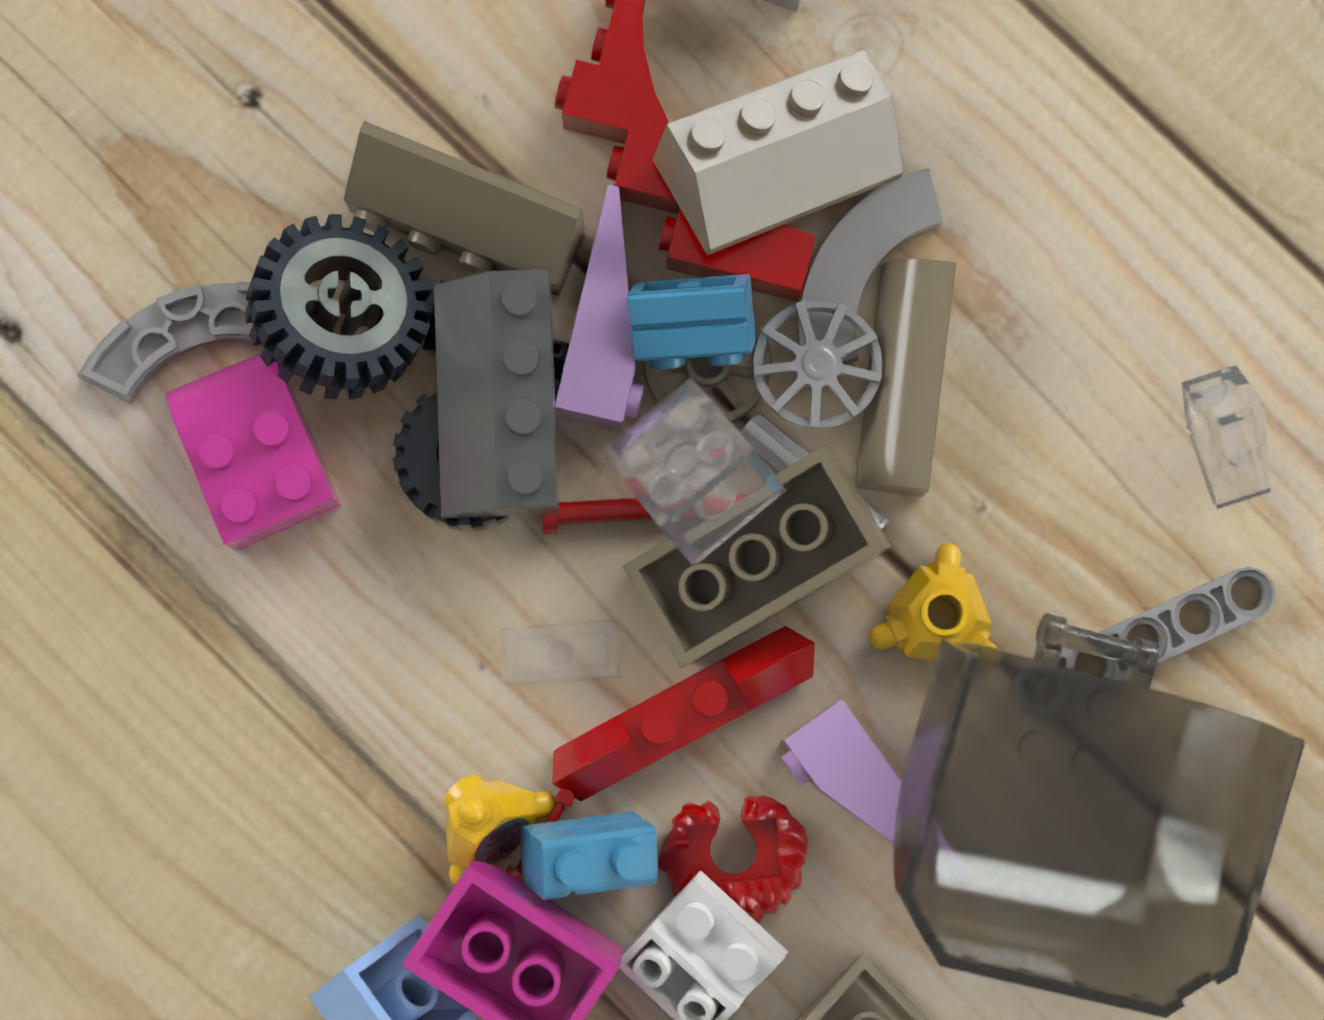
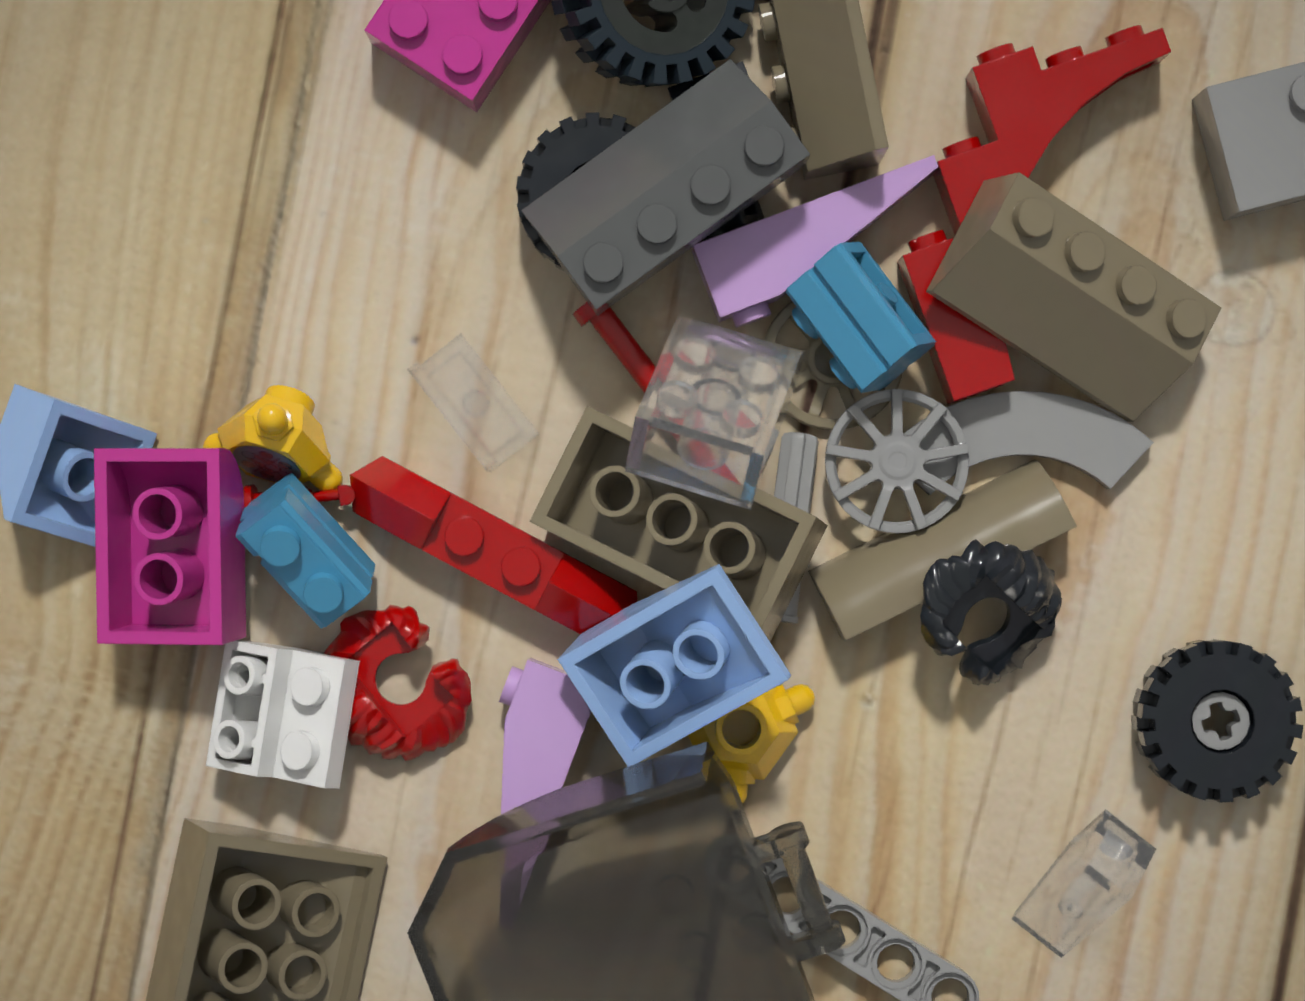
camera: 60 degrees right, 5 degrees up
none -> light blue slope [557,564,791,768]
none -> black piece [920,539,1062,685]
none -> black bush [1131,639,1303,803]

